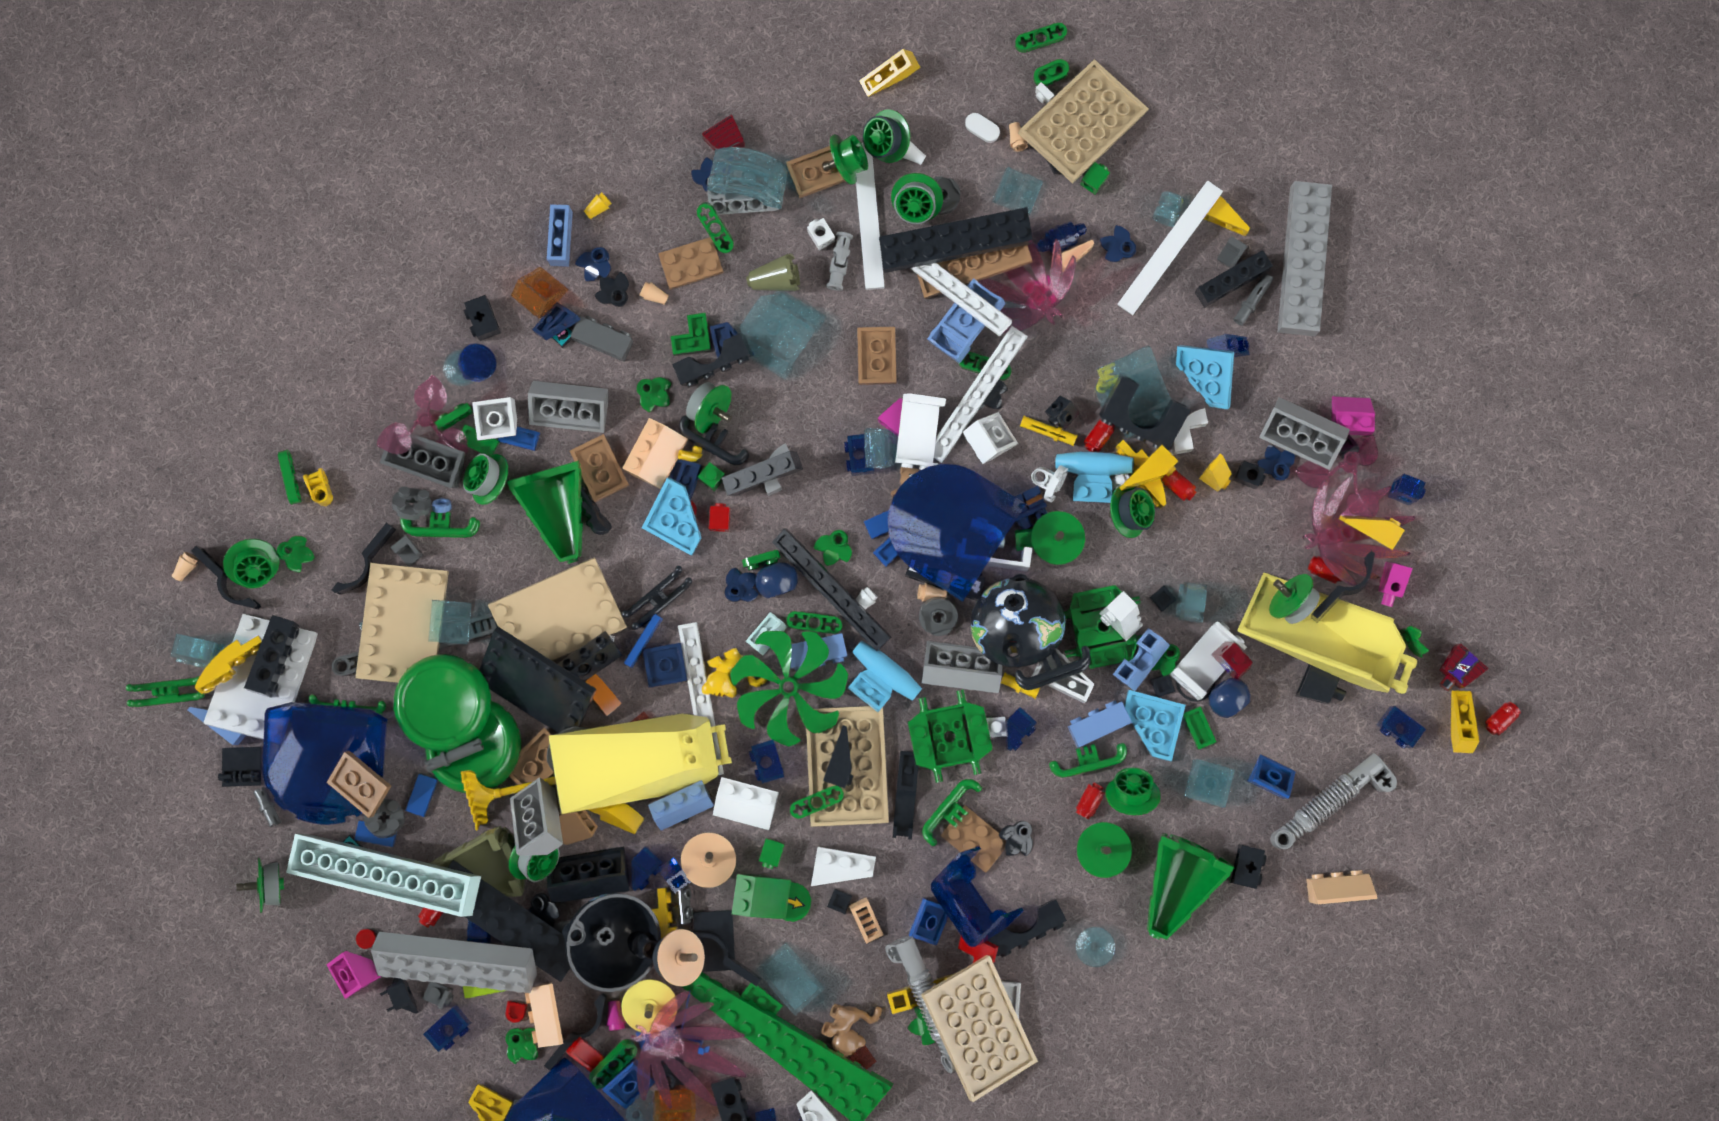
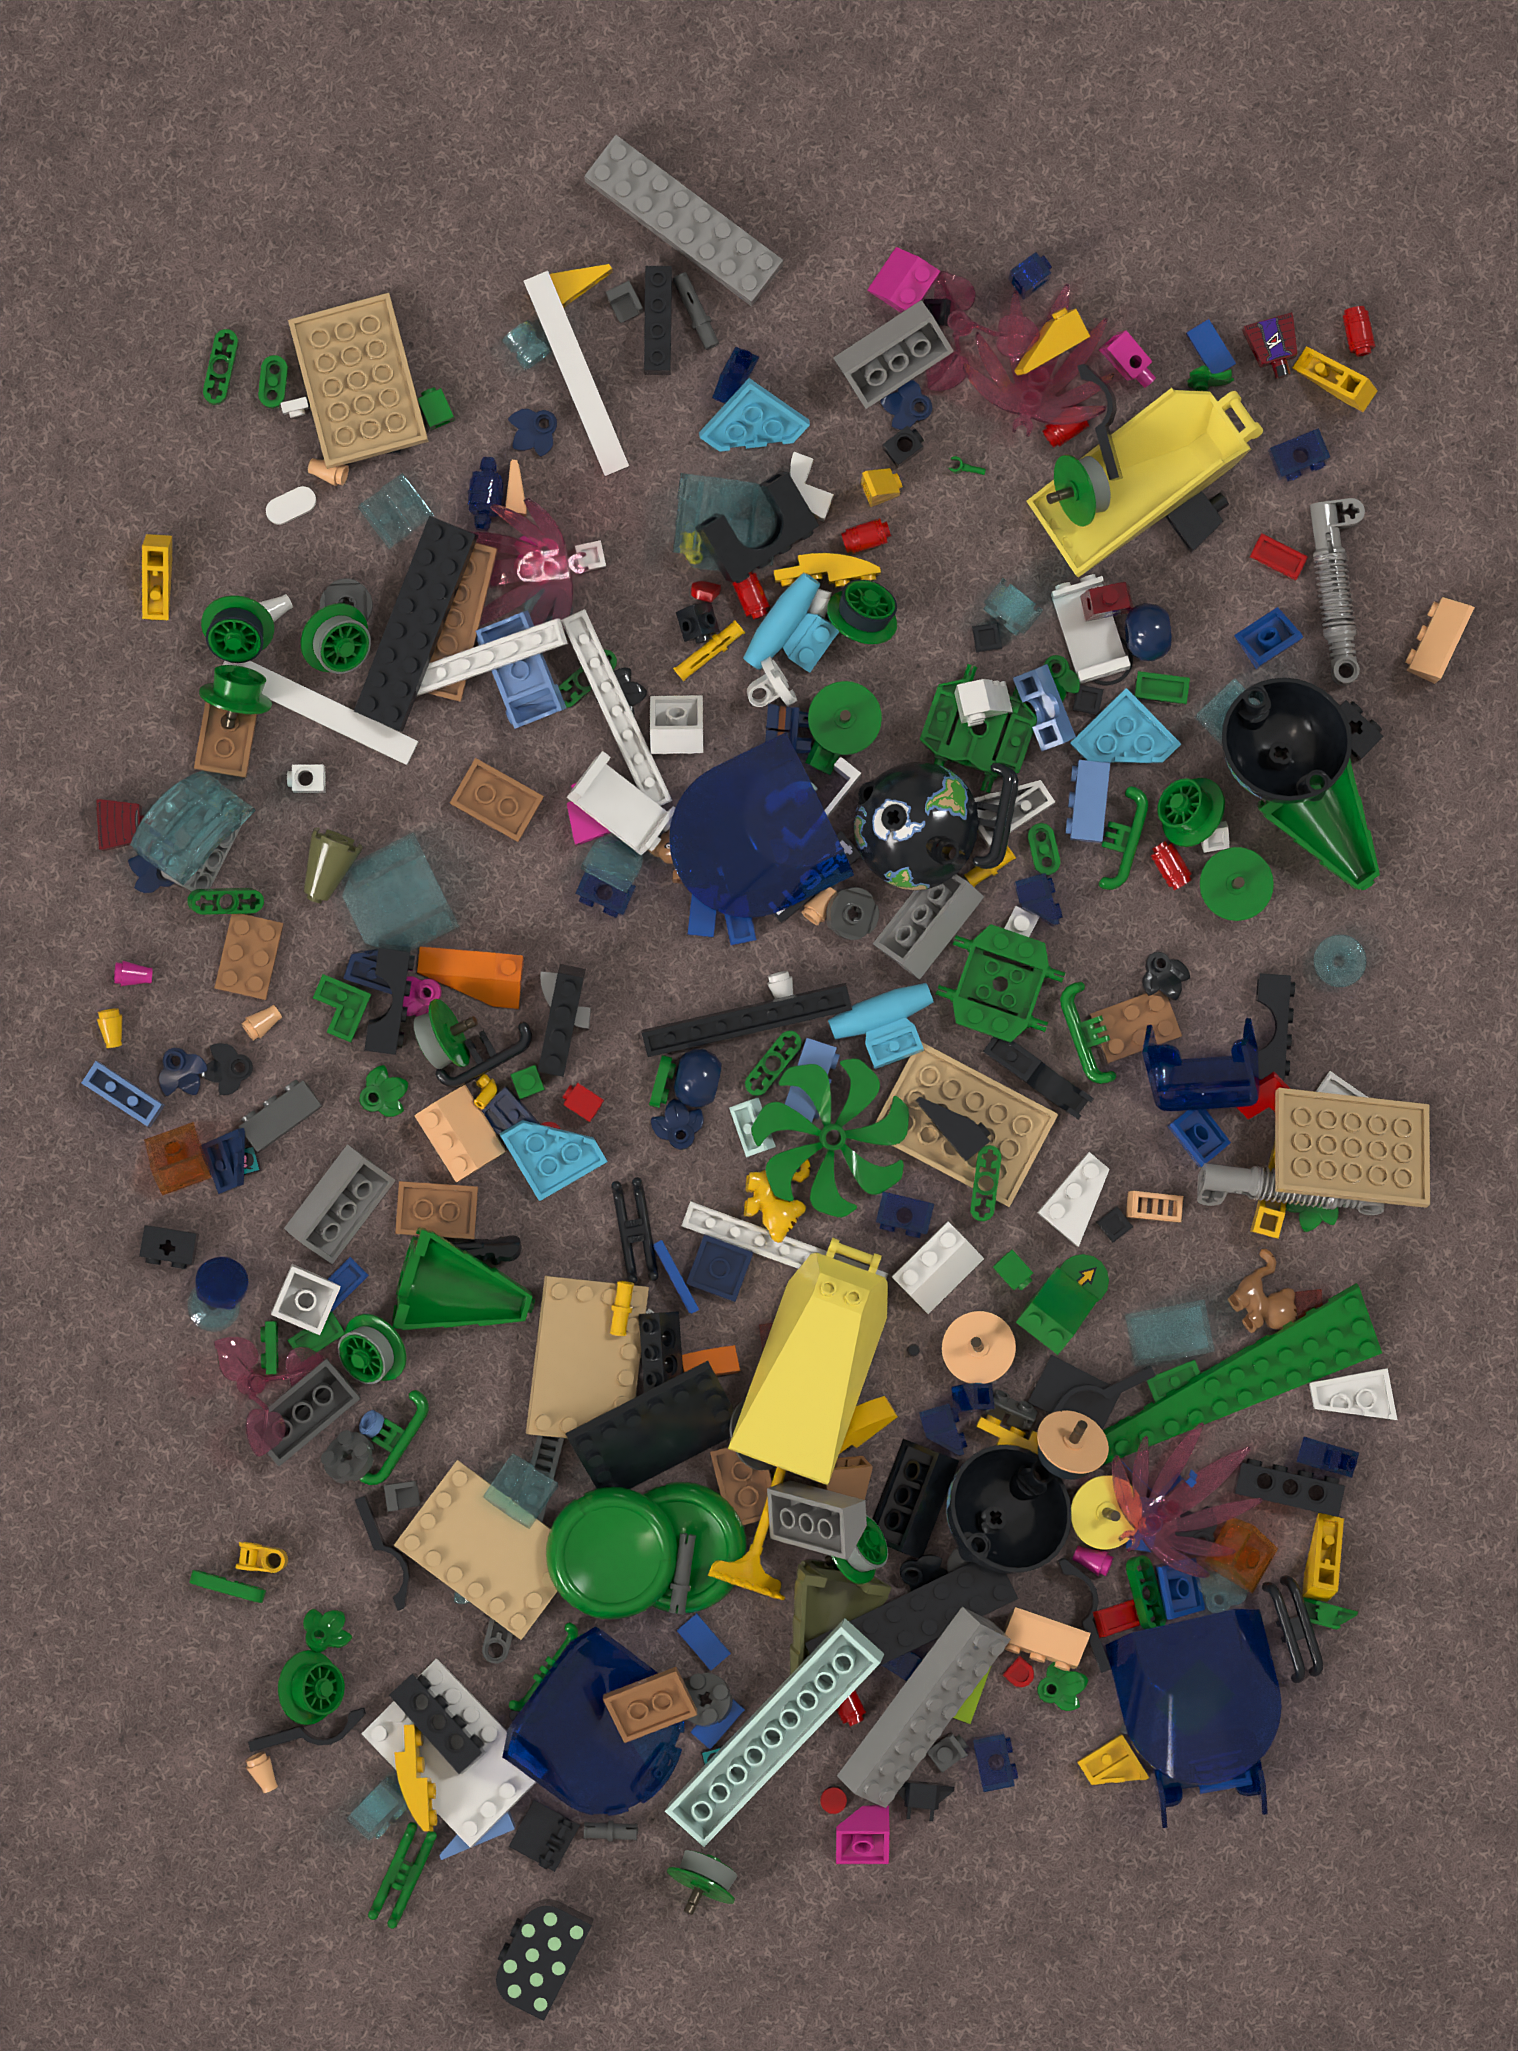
camera: 60 degrees left, 5 degrees up
medium blue brick [648,780,714,830] -> none
green plate [814,530,852,566] -> none
light grey piece [826,232,853,291] -> none
yellow slope [1119,445,1178,491] -> none
none -> dark pink cone [114,960,153,986]
none -> dark pink plate [403,976,442,1017]
none -> orange wedge [417,947,524,1009]
none -> black brick [496,1899,594,2021]
none -> white plate [575,540,606,573]
none -> yellow pin [609,1281,634,1336]
none -> red tile [691,581,721,603]
none -> green hand [949,456,986,475]
none -> green plate [1028,823,1060,875]
none -> blue tile [1186,319,1236,374]
none -> white plate [1201,821,1229,852]
none -> black piece [1221,678,1352,804]
none -> red tile [1250,533,1308,581]

